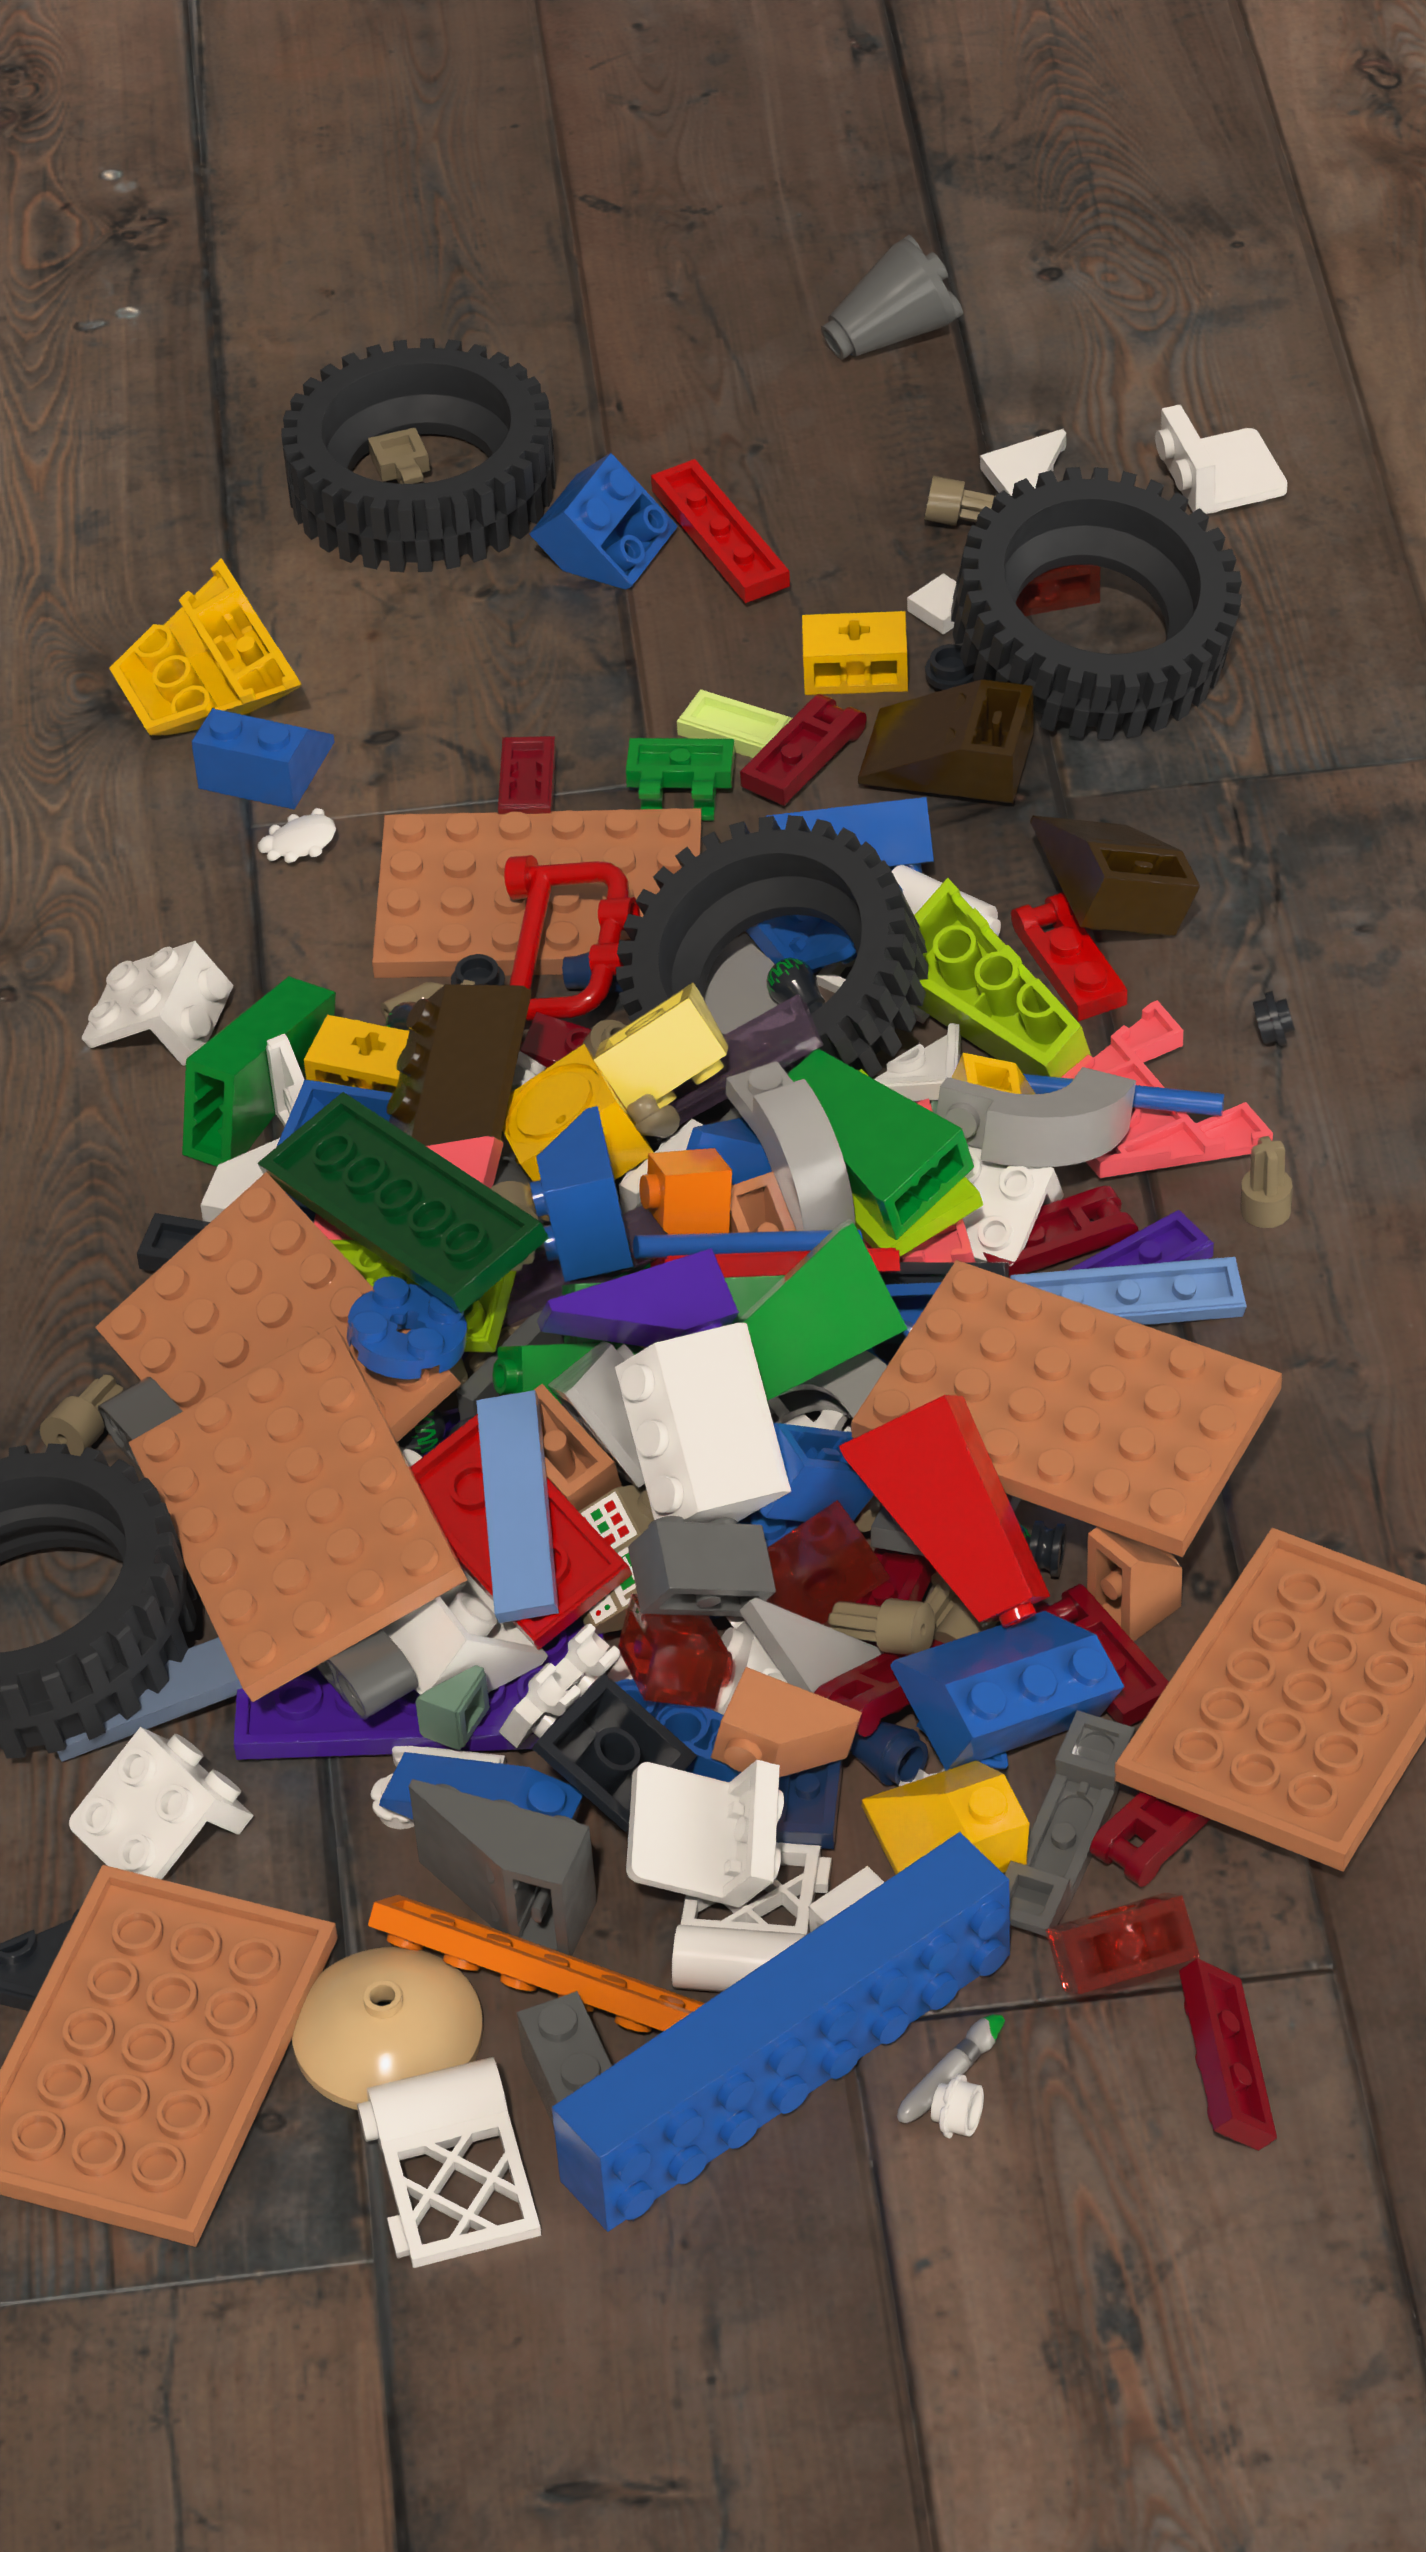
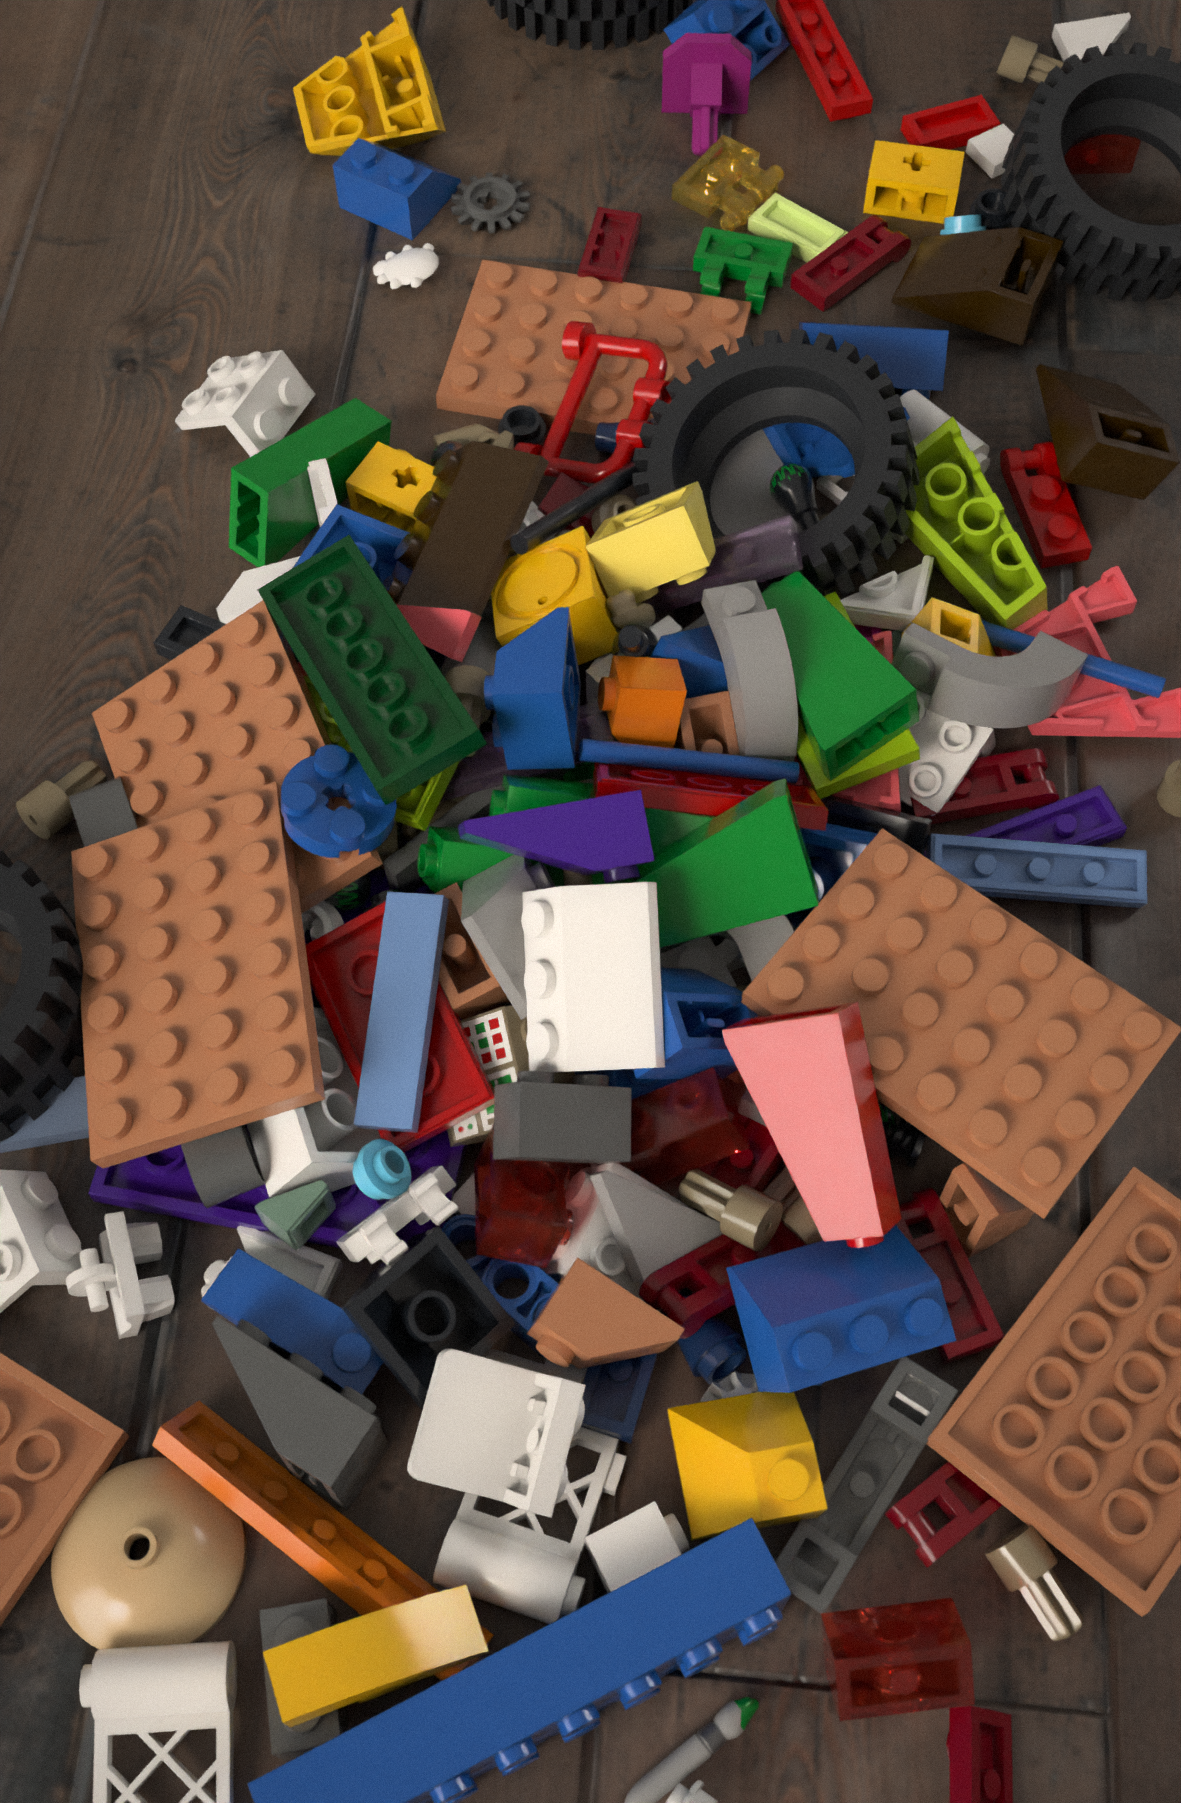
camera: 10 degrees right, 15 degrees up
none -> white hips [66,1211,175,1339]
none -> yellow slope [263,1584,489,1728]
none -> medium azure plate [353,1139,411,1200]
none -> dark grey gear [451,172,530,233]
none -> black bar [511,462,639,555]
none -> black piece [612,625,658,658]
none -> magenta piece [662,33,751,157]
none -> clear yellow plate [672,135,784,231]
none -> red tile [900,95,1000,150]
none -> medium azure plate [940,215,986,235]
none -> dark tan piece [984,1524,1084,1641]

